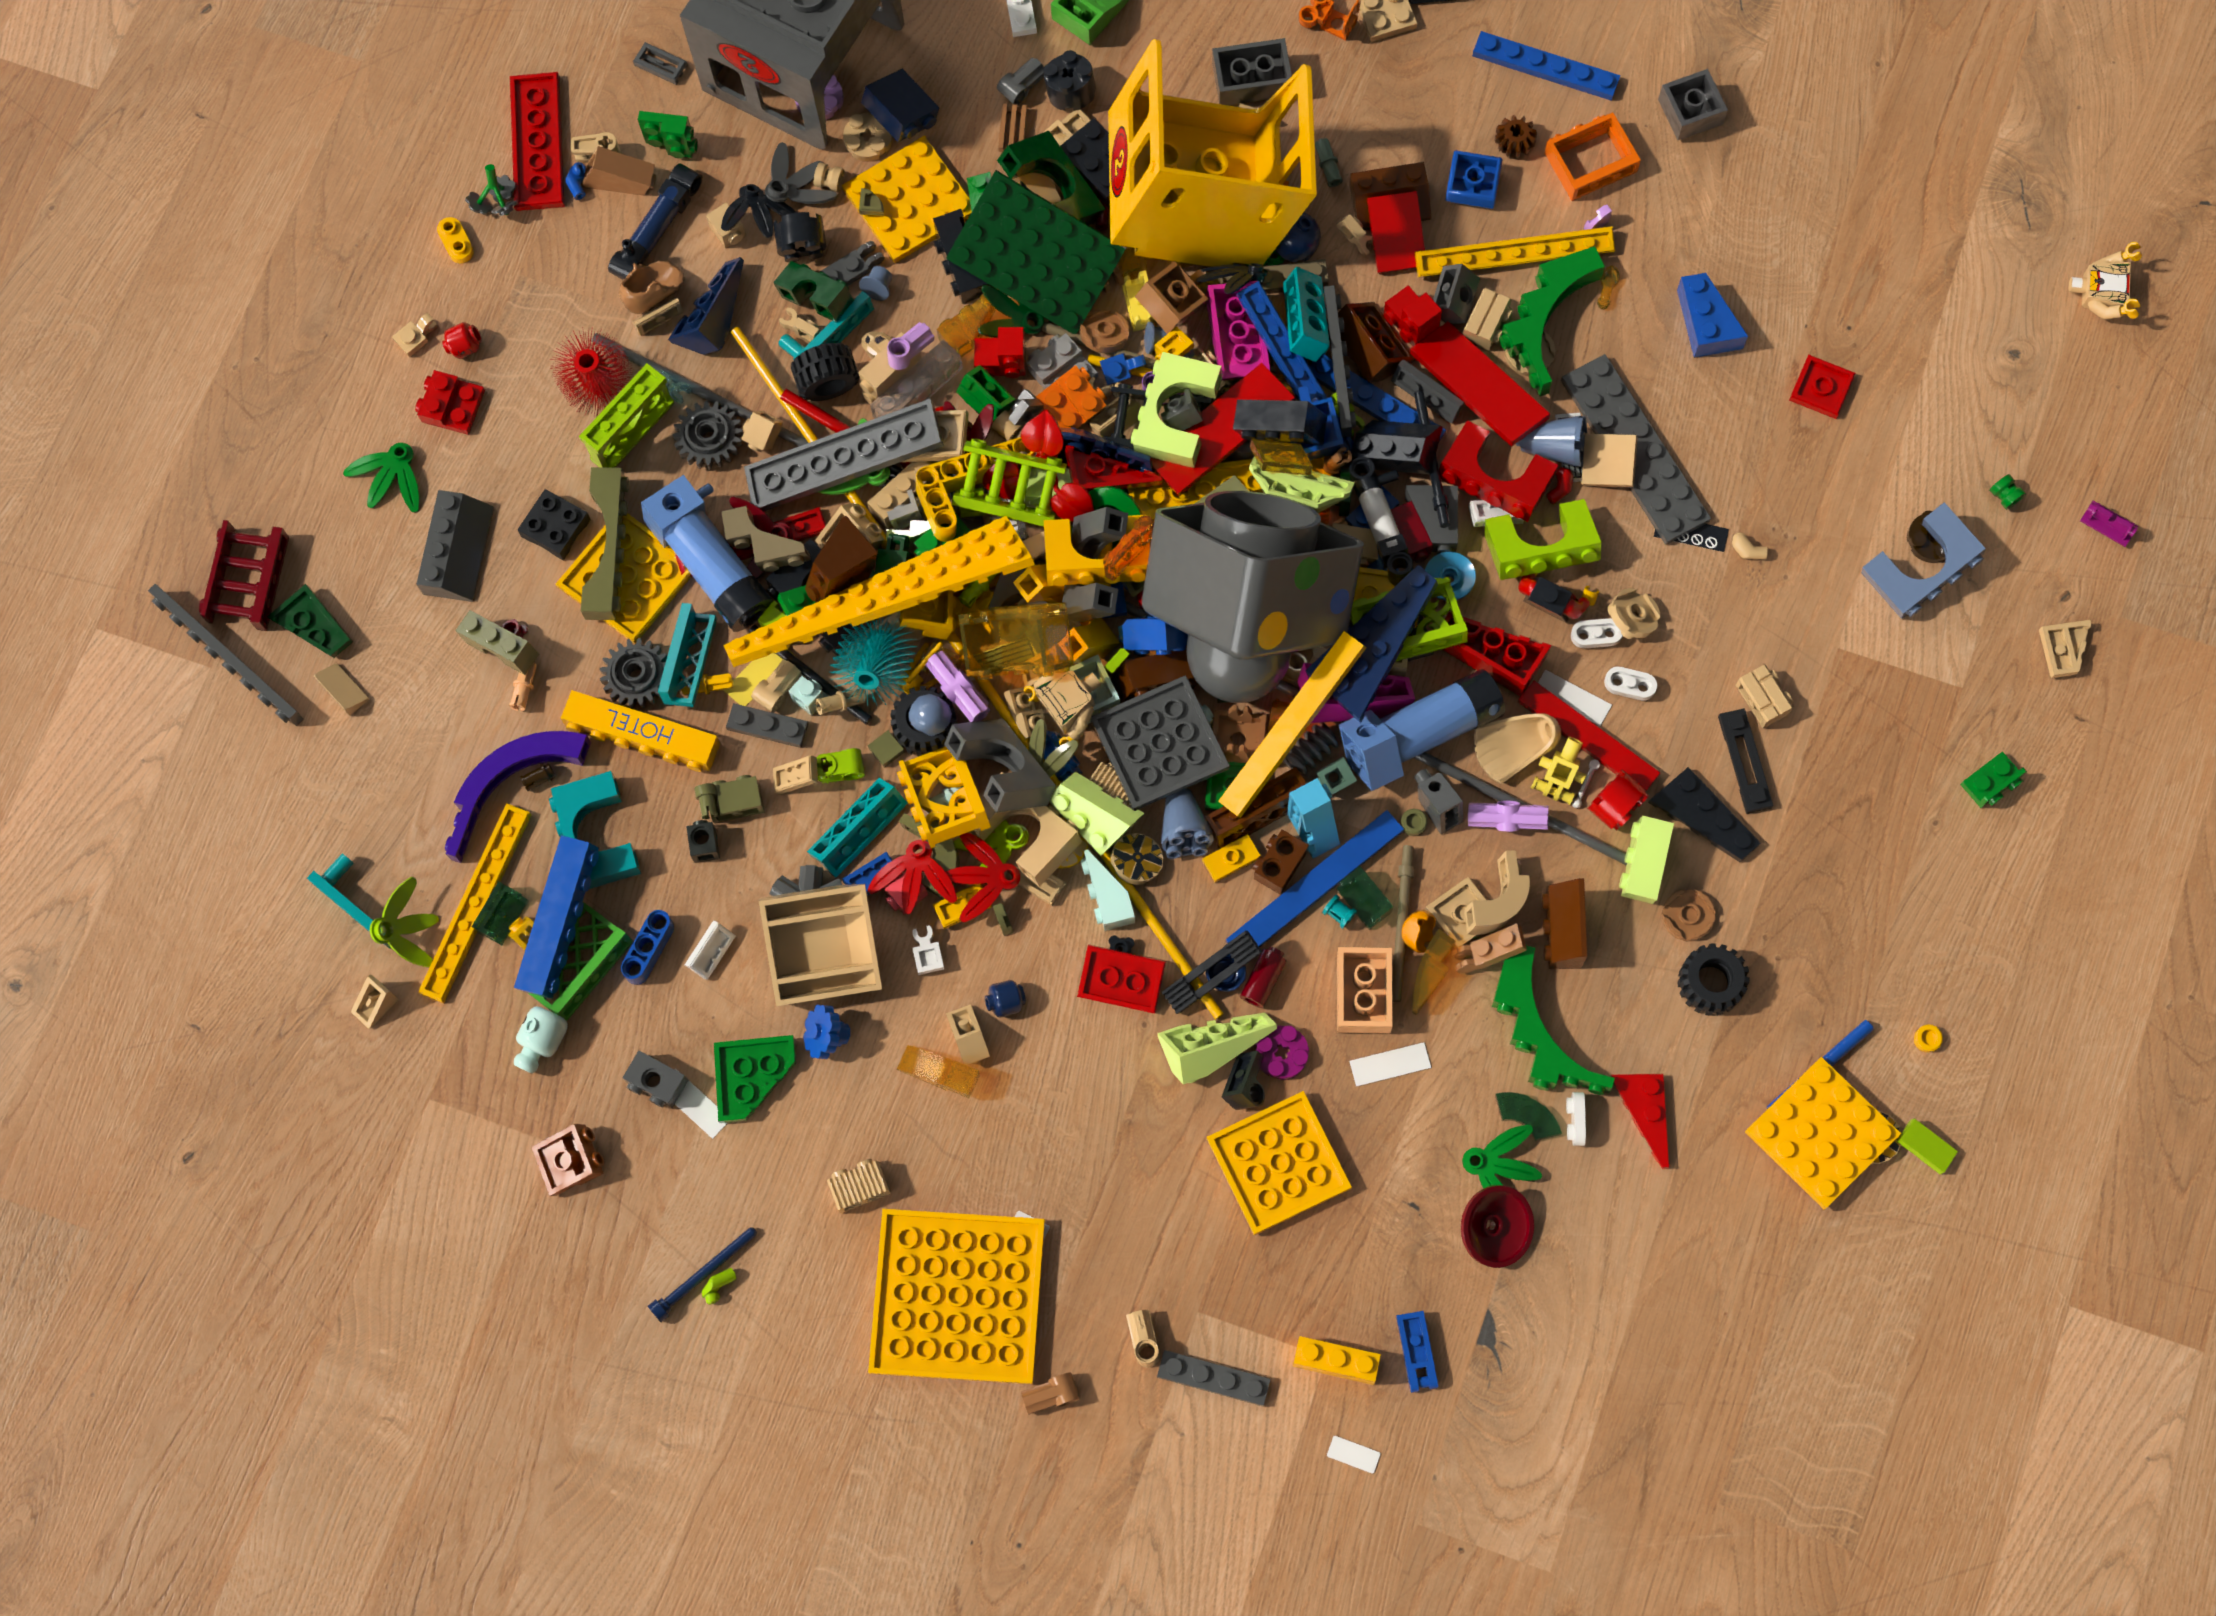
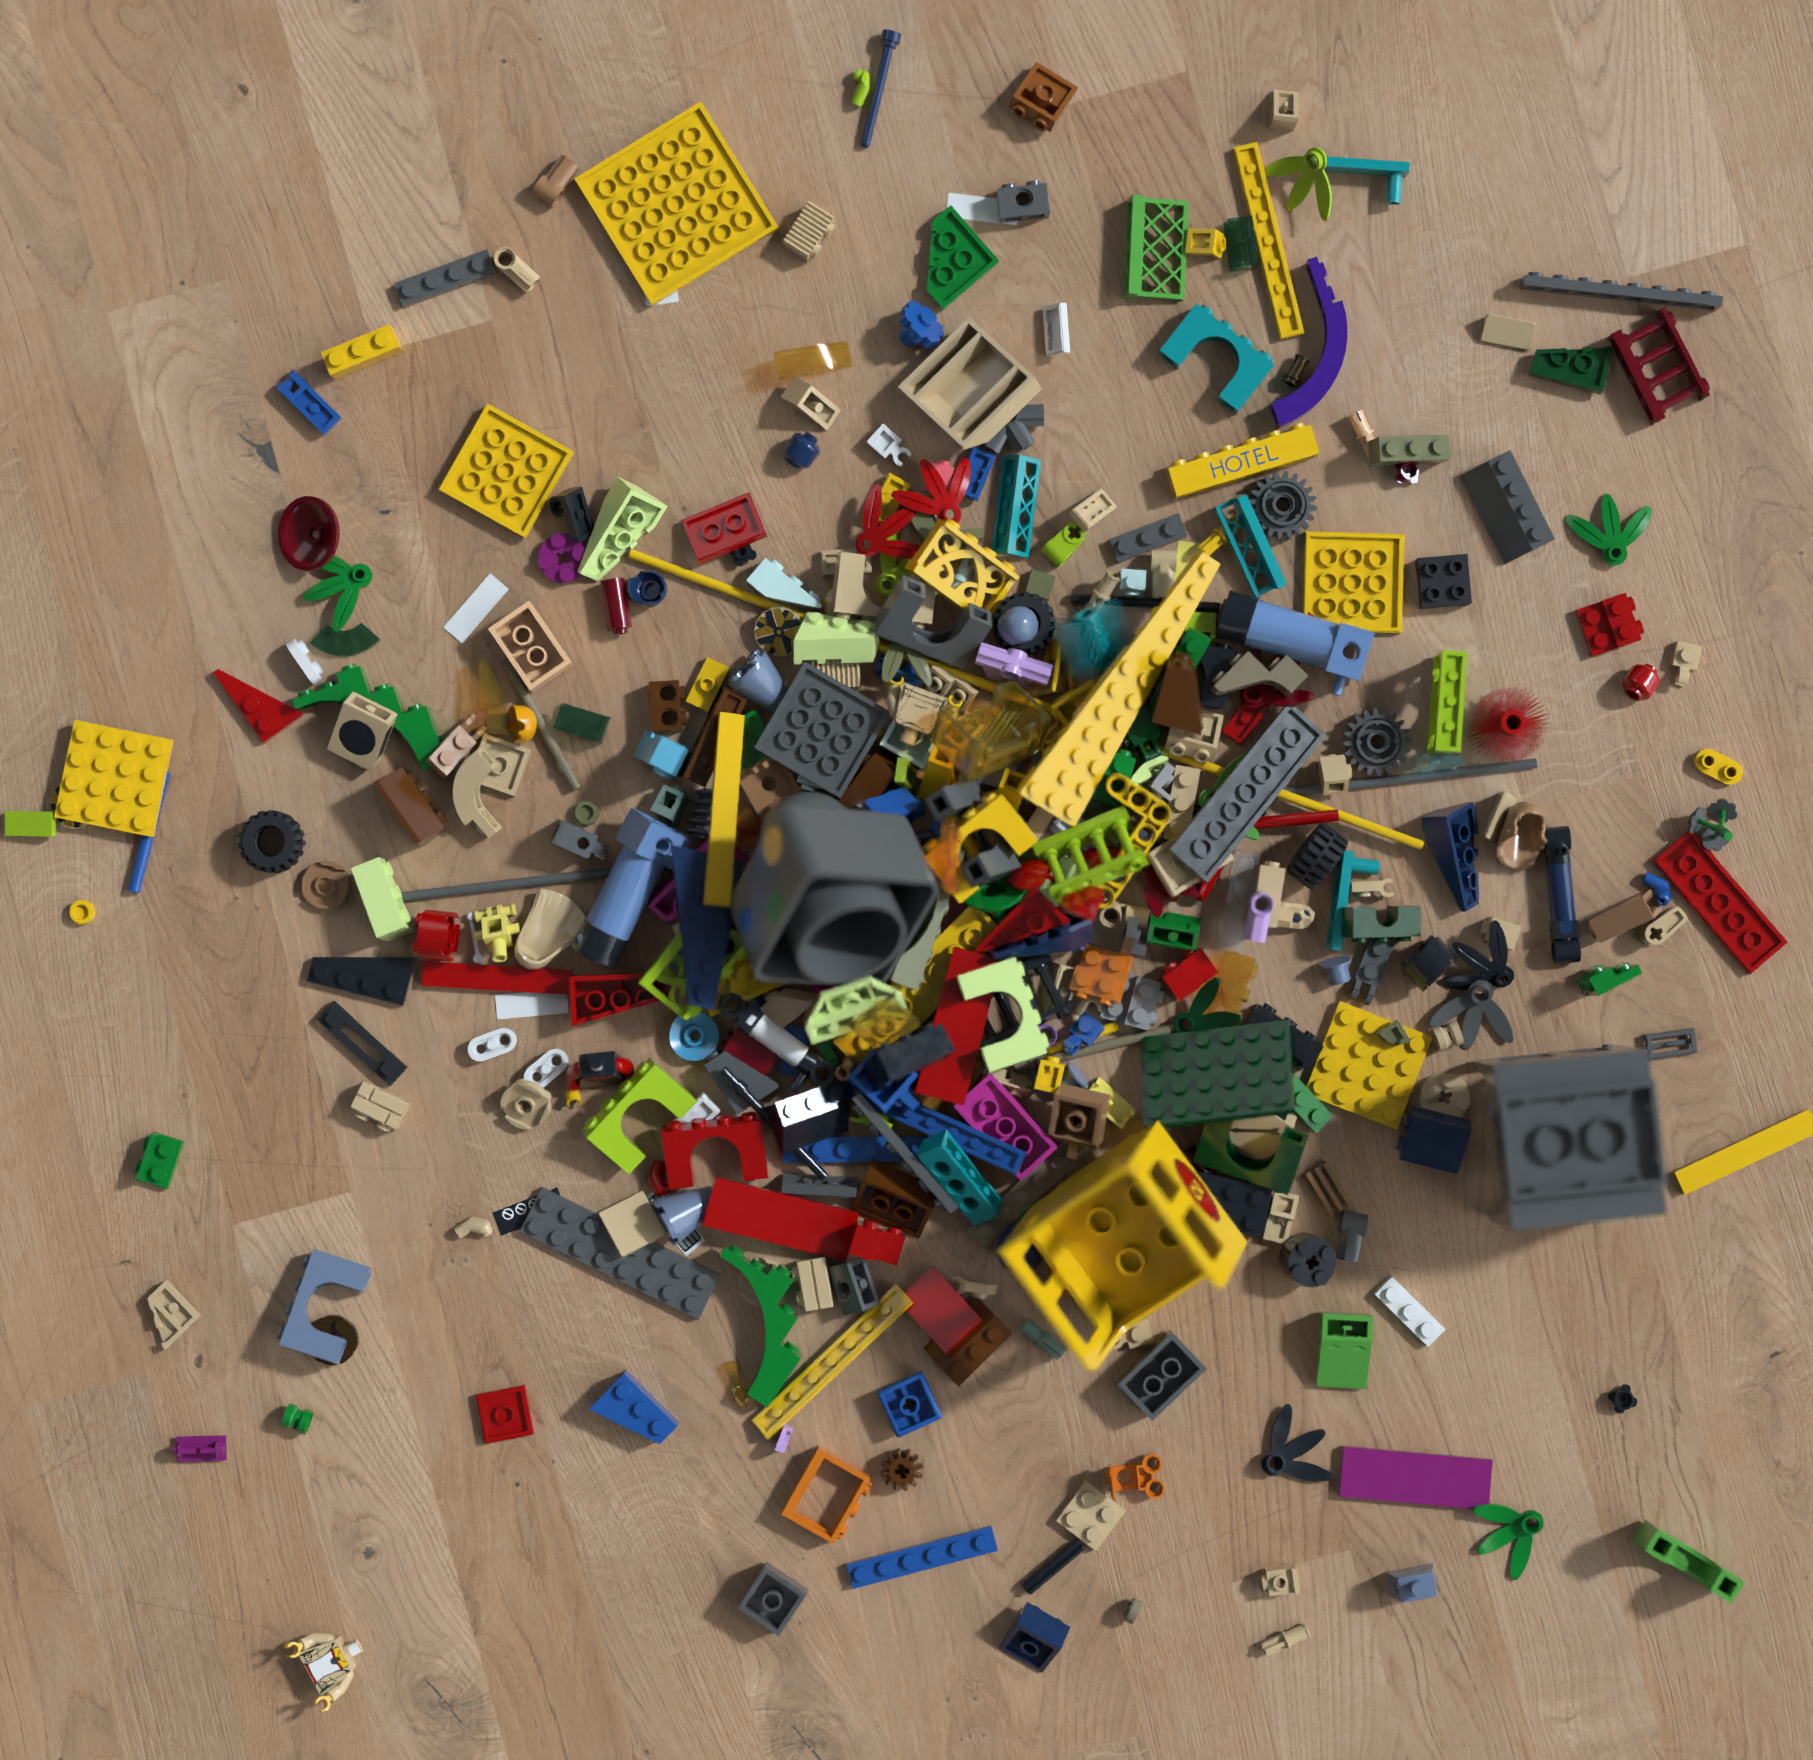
camera: 145 degrees right, 15 degrees up
blue brick [514,835,599,999] -> none
light aqua piece [514,1006,568,1074] -> none
olive arch [581,467,629,620] -> none
blue beam [621,910,674,985] -> none
pearl dark grey brick [686,820,720,863] -> none
olive hinge [694,775,765,823] -> none
olive tile [993,903,1013,936] -> none
medium nougat tile [1079,309,1130,353] -> none
flat silver brick [1161,389,1203,431] -> none
black container [1162,930,1263,1014] -> none
black plant [1196,263,1268,294] -> none
blue tile [1226,810,1404,948] -> none
teal bush [1322,895,1357,929] -> none
white sticker [1327,1436,1380,1473] -> none
lavender piece [1468,800,1549,832] -> none
none -> tan brick [327,692,398,771]

